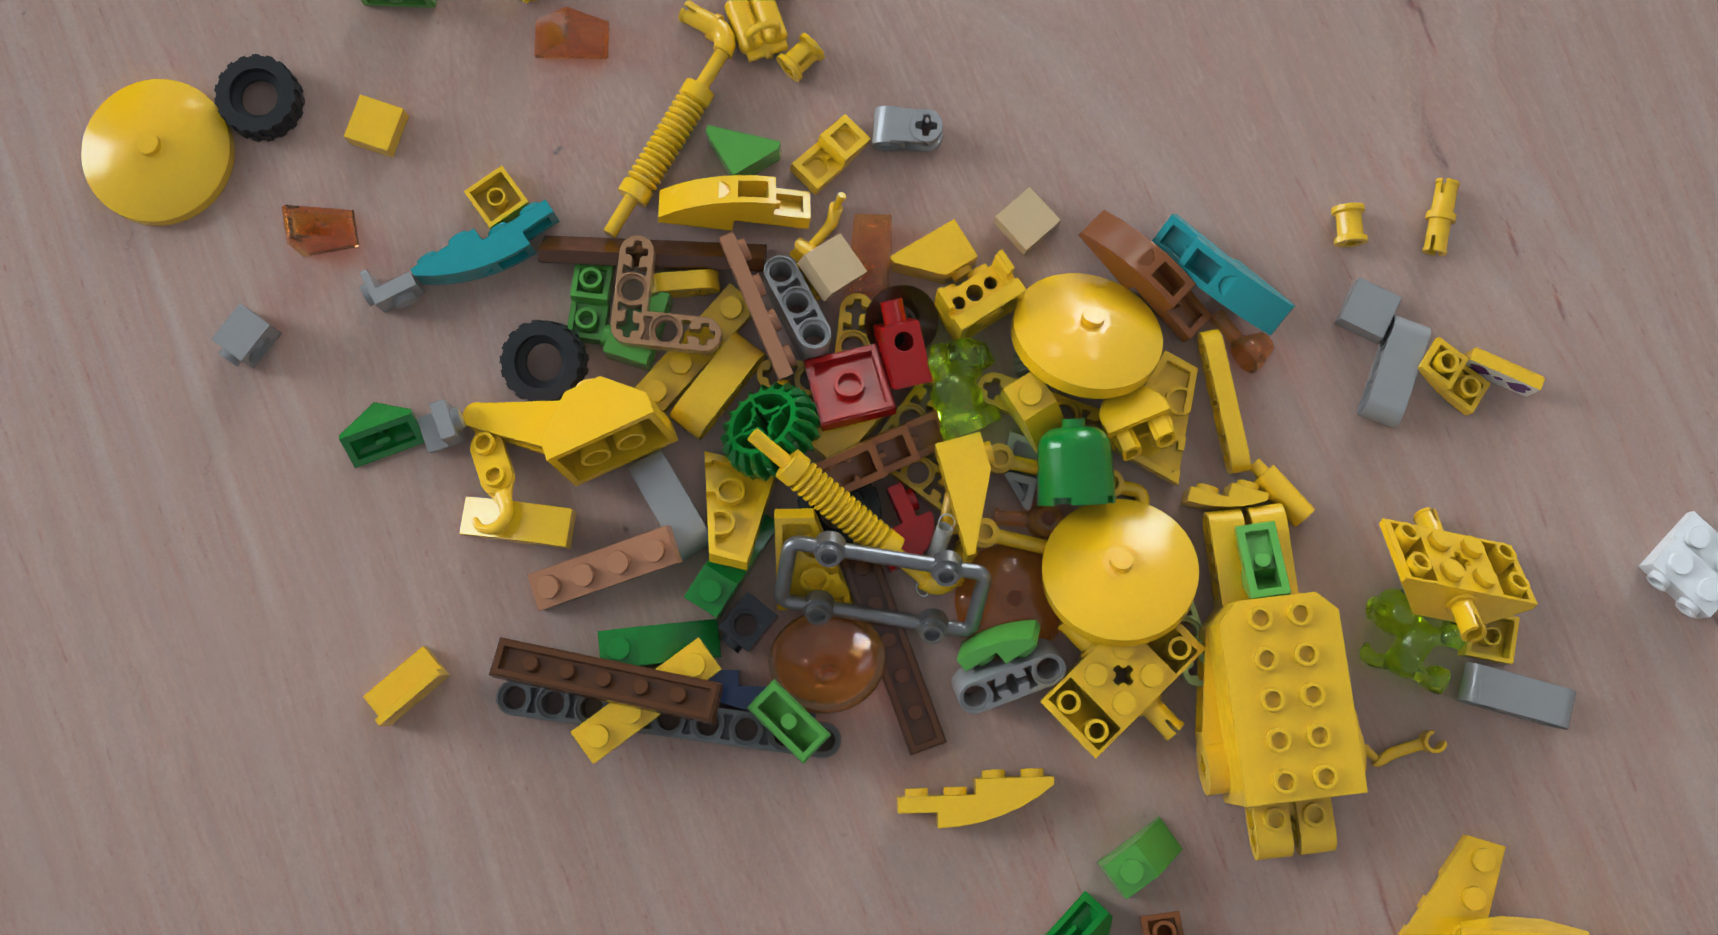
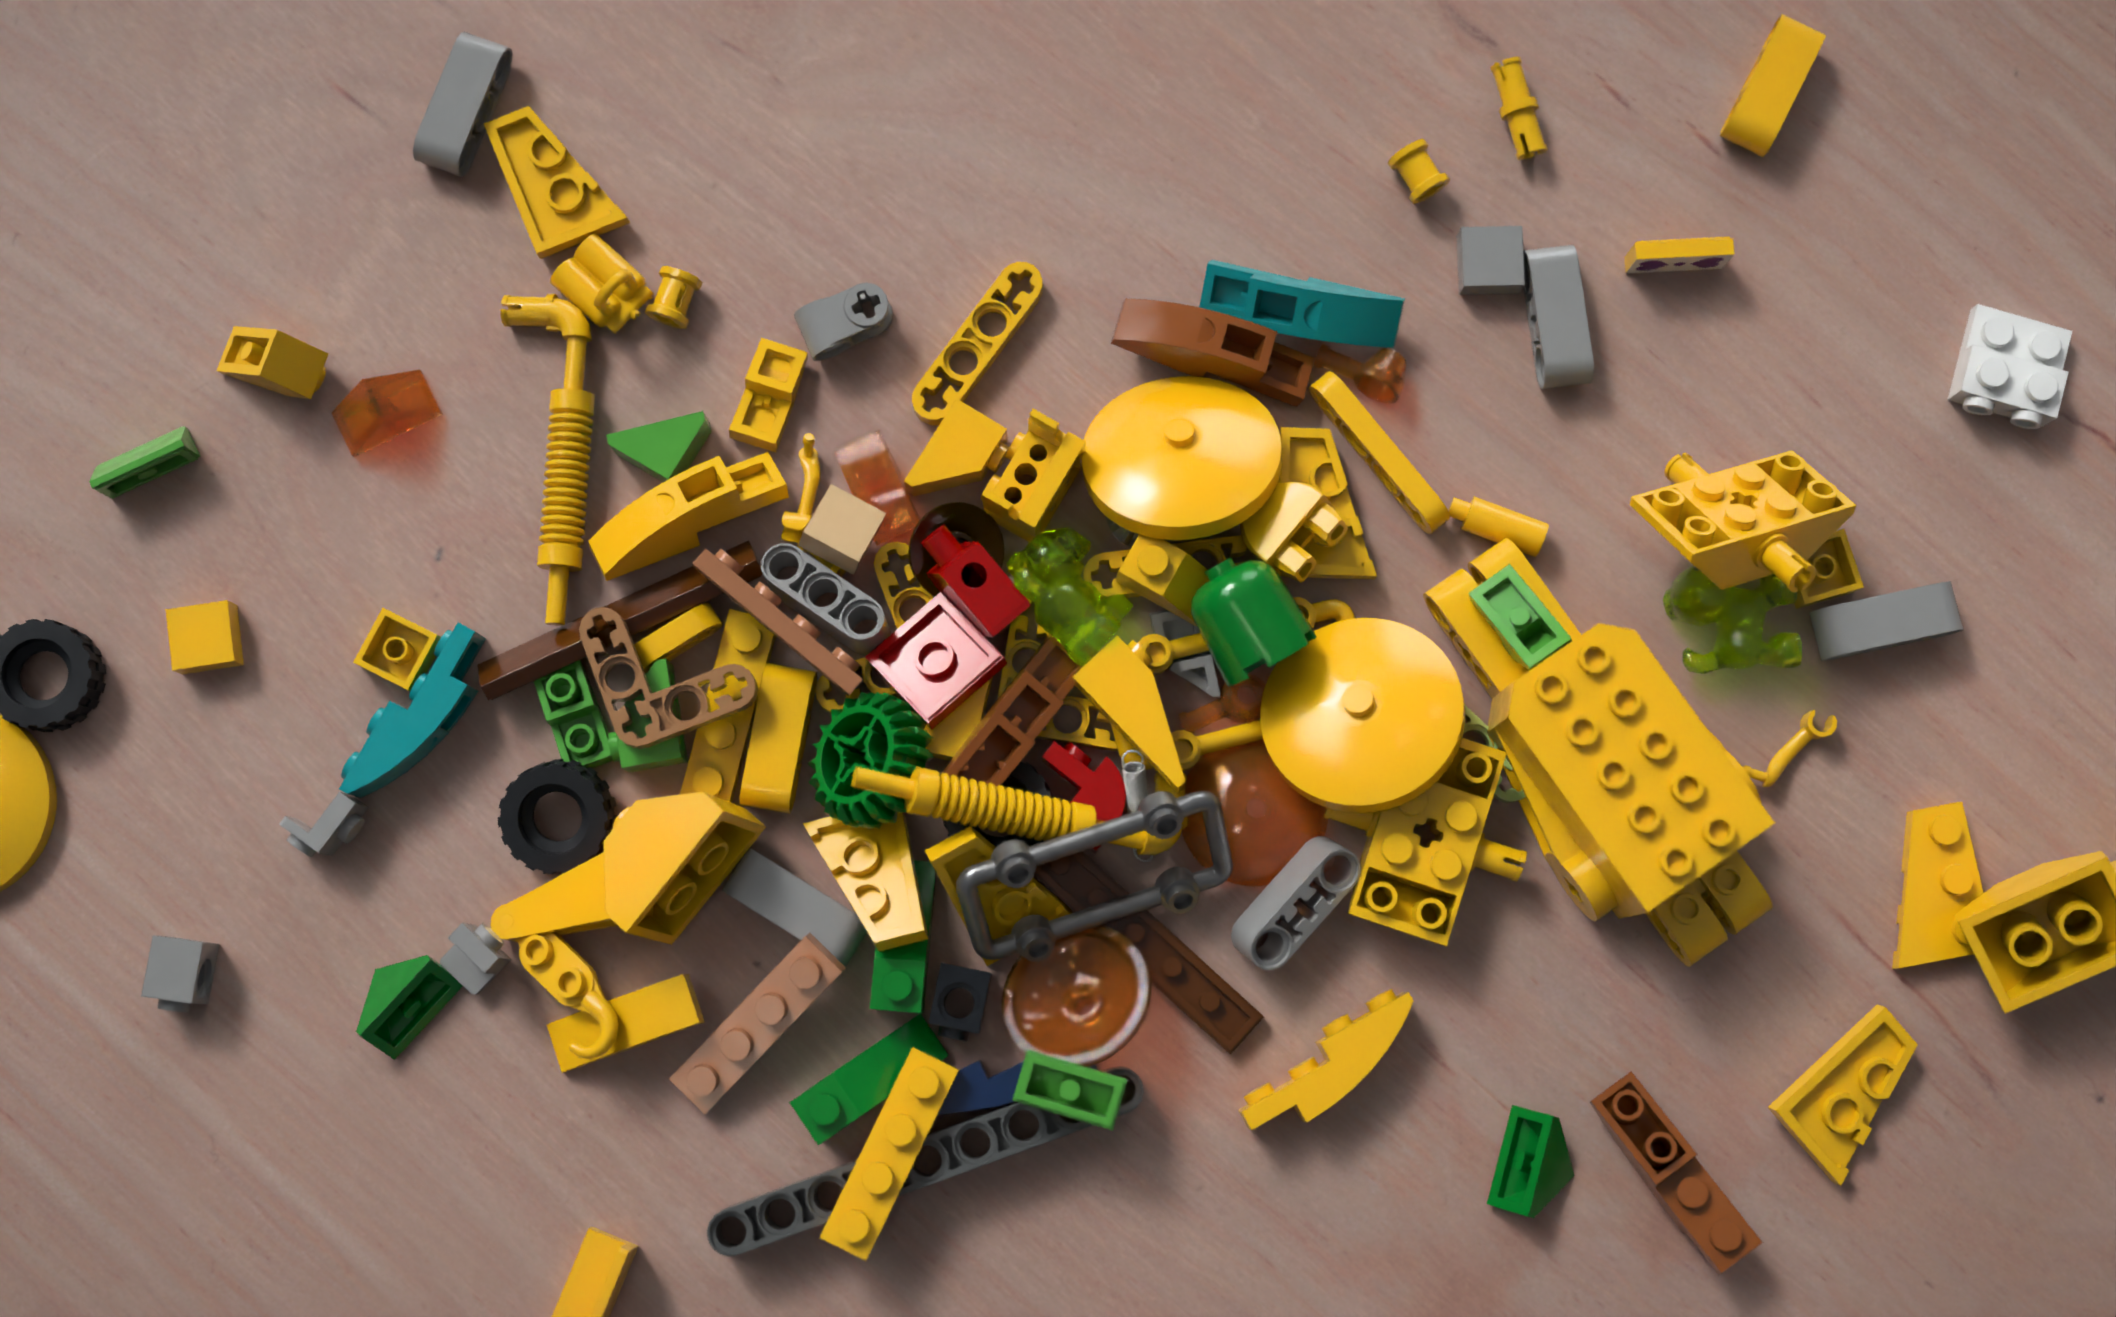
camera: 25 degrees left, 0 degrees up
clear orange slope [282,205,359,257] -> none
reddish brown tile [489,637,724,725] -> none
bright green slope [957,620,1041,672] -> none
tan piece [993,187,1061,256] -> none
bright green slope [1097,817,1183,899] -> none
yellow slope [1180,479,1269,511] -> none
yellow slope [1417,337,1491,416] -> none
none -> yellow beam [912,262,1043,425]
none -> yellow beam [1719,14,1826,157]

